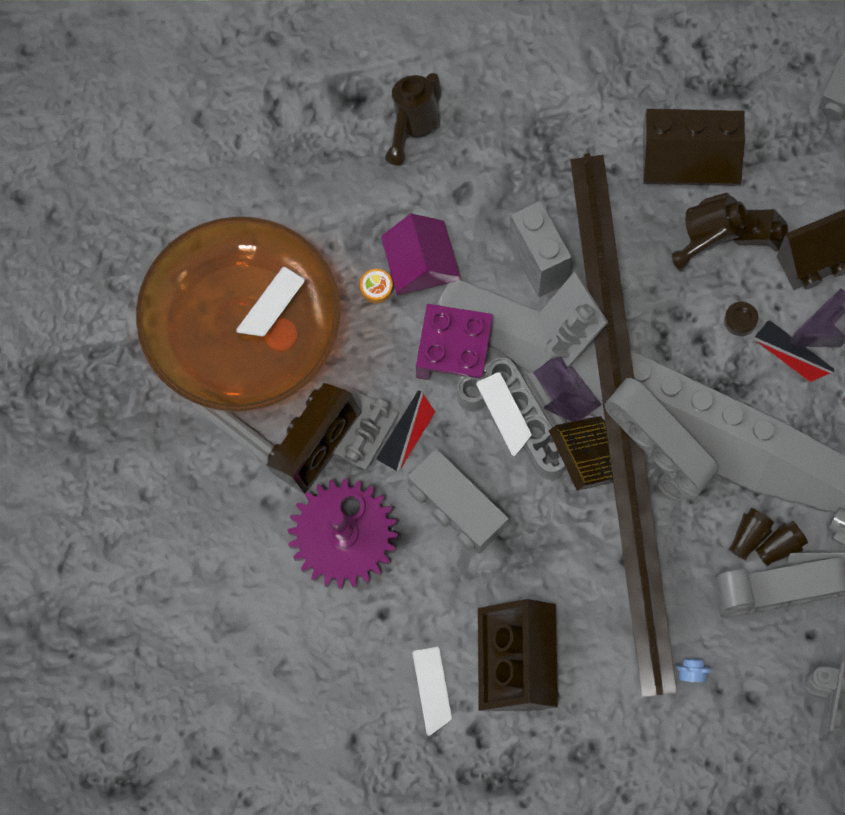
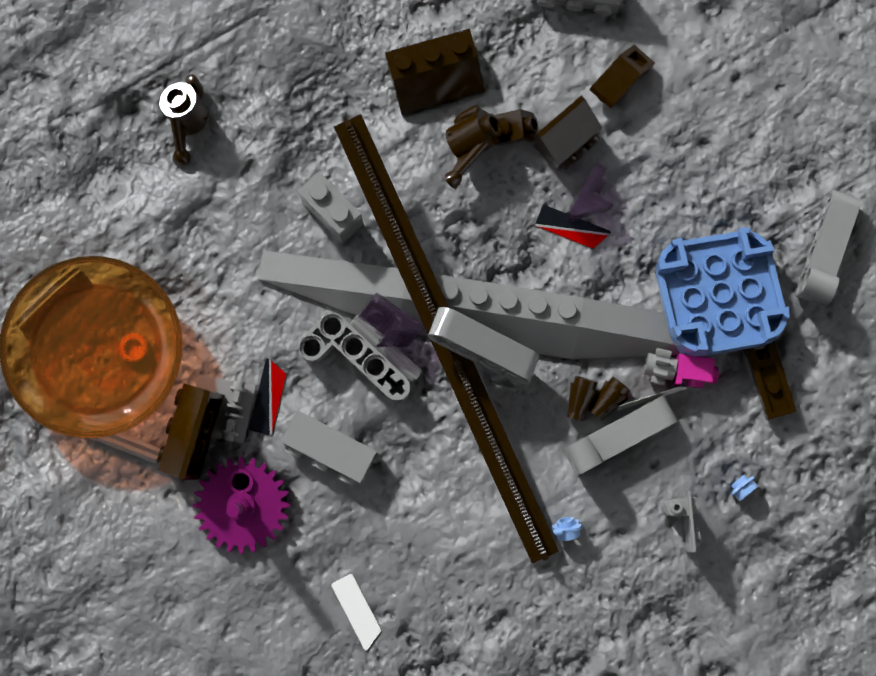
camera: 20 degrees left, 10 degrees up
white sticker [236,267,304,336] -> none
tile [360,269,393,303] -> none
magenta slope [381,213,460,296] -> none
magenta bracket [416,304,492,380] -> none
white sticker [476,372,532,456] -> none
dark brown slope [478,599,558,711] -> none
light grey hinge [537,271,608,367] -> none
dark brown tile [549,416,613,491] -> none
dark brown tile [724,301,758,336] -> none

